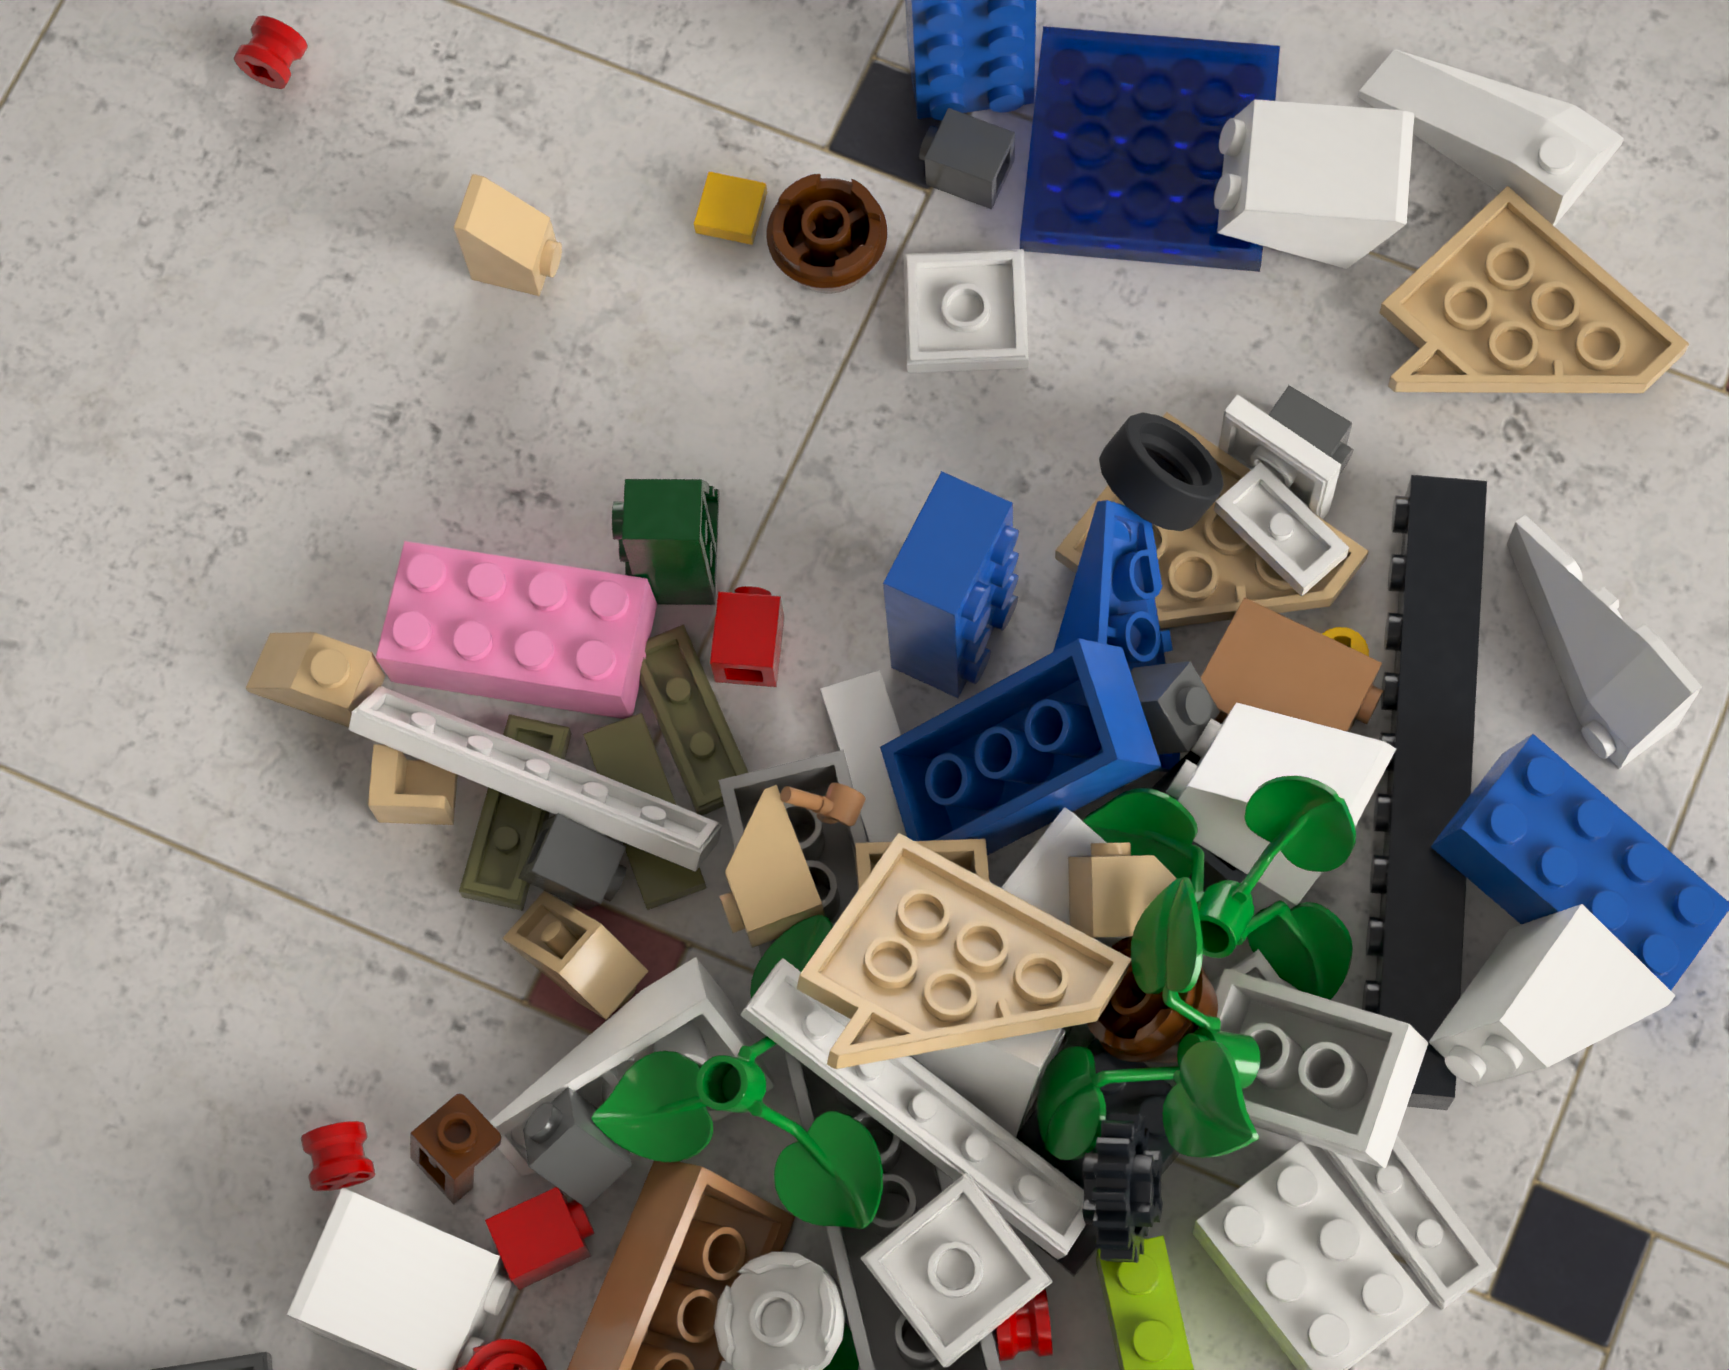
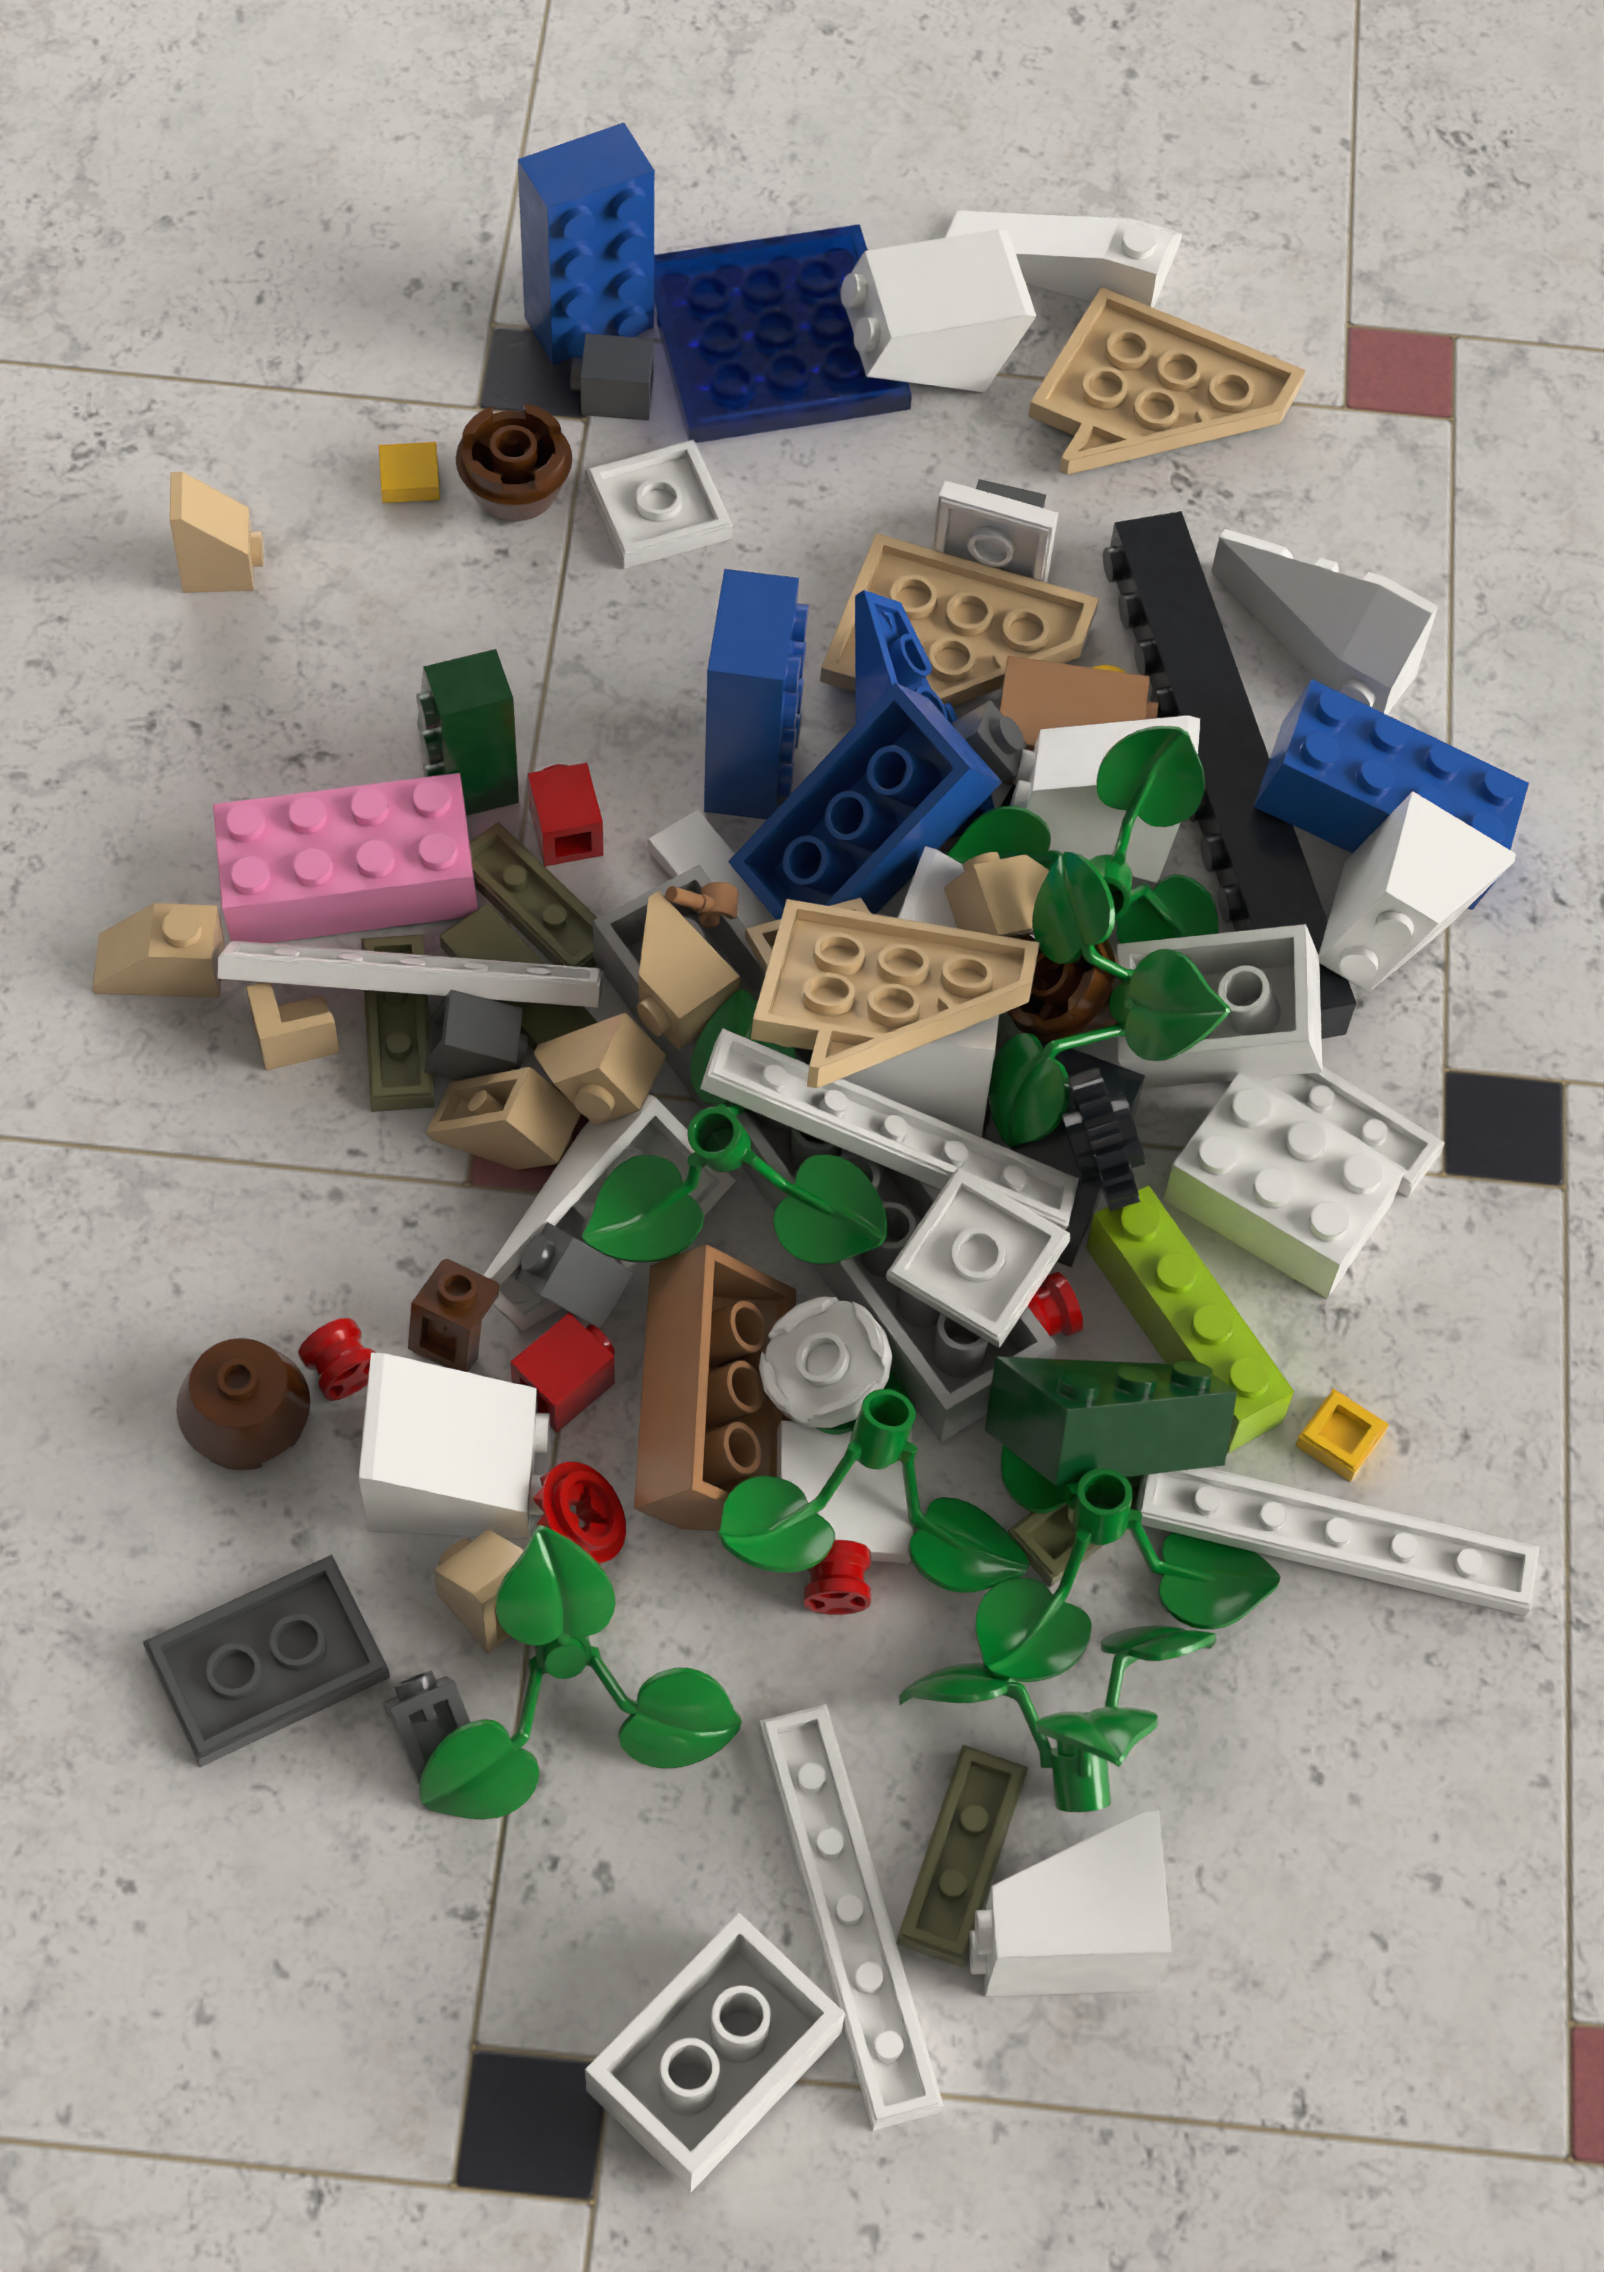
camera: 30 degrees left, 10 degrees down
black tyre [1099,412,1224,532] -> none
white plate [1214,462,1349,596] -> none
none -> reddish brown cone [176,1338,310,1470]
none -> tan slope [533,1012,666,1126]

